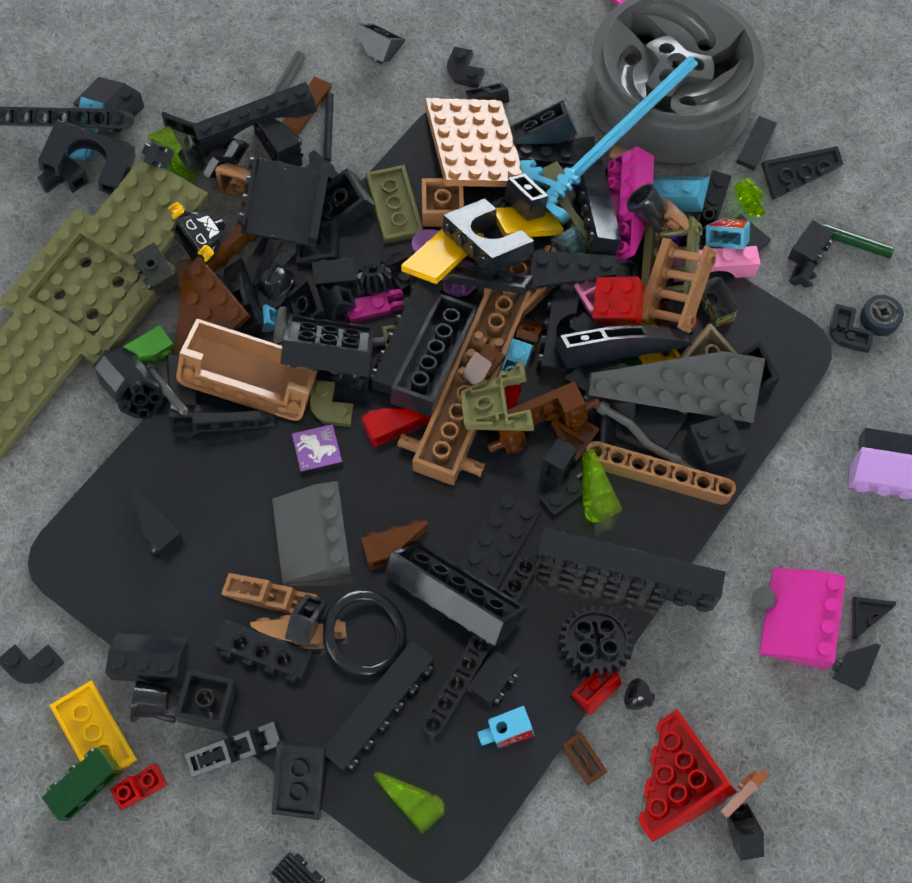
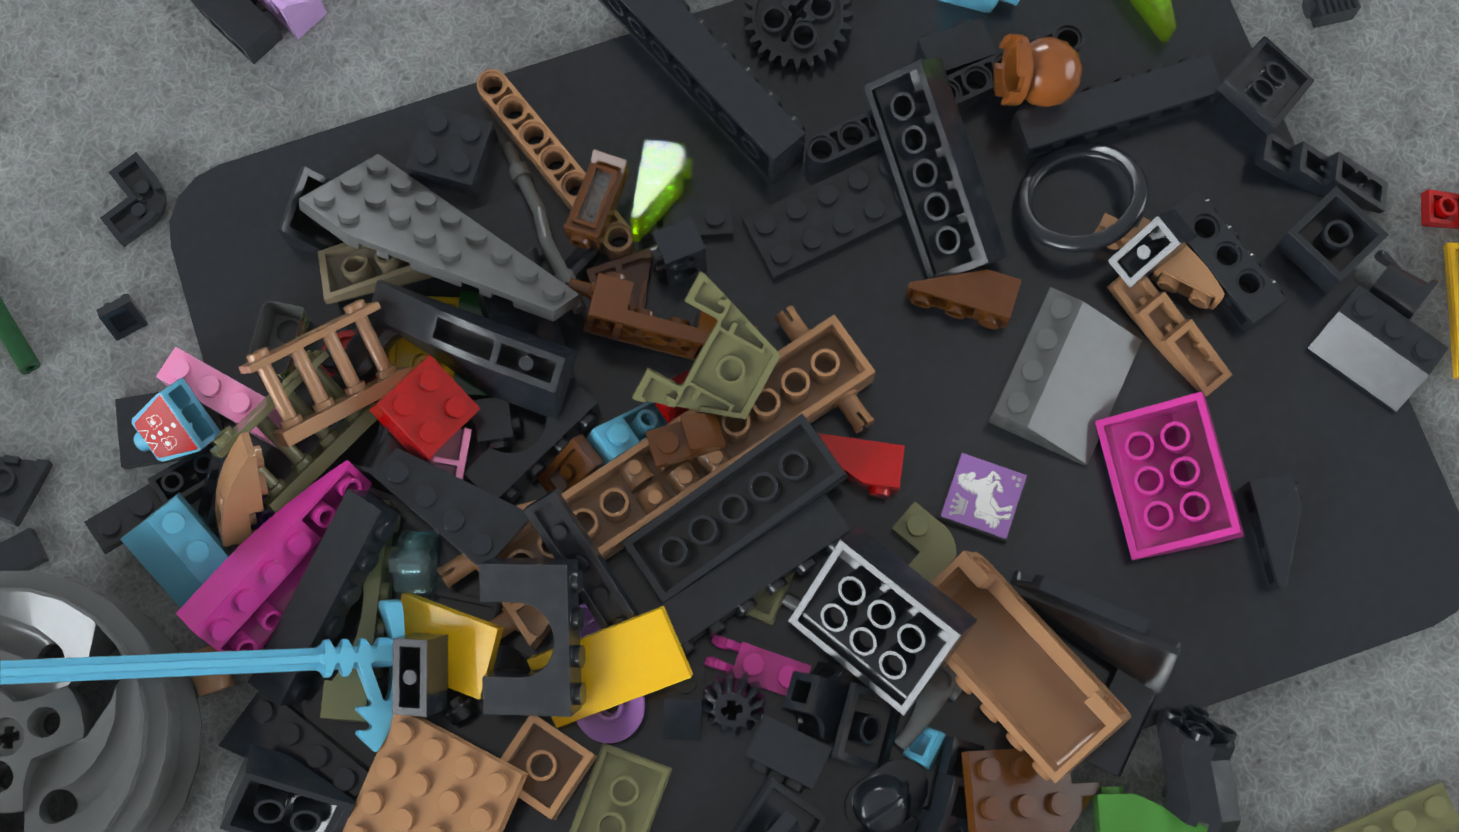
camera: 140 degrees left, 10 degrees up
dark grey bar [144,362,188,415] -> none
black hat [627,183,668,233] -> none
clear neon green rock [734,178,766,217] -> none
black brick [788,220,834,266] -> none
wheel [860,295,904,336] -> none
none -> reddish brown window [563,149,629,250]
none -> dark orange tile [993,34,1083,108]
none -> dark pink slope [1095,391,1245,560]

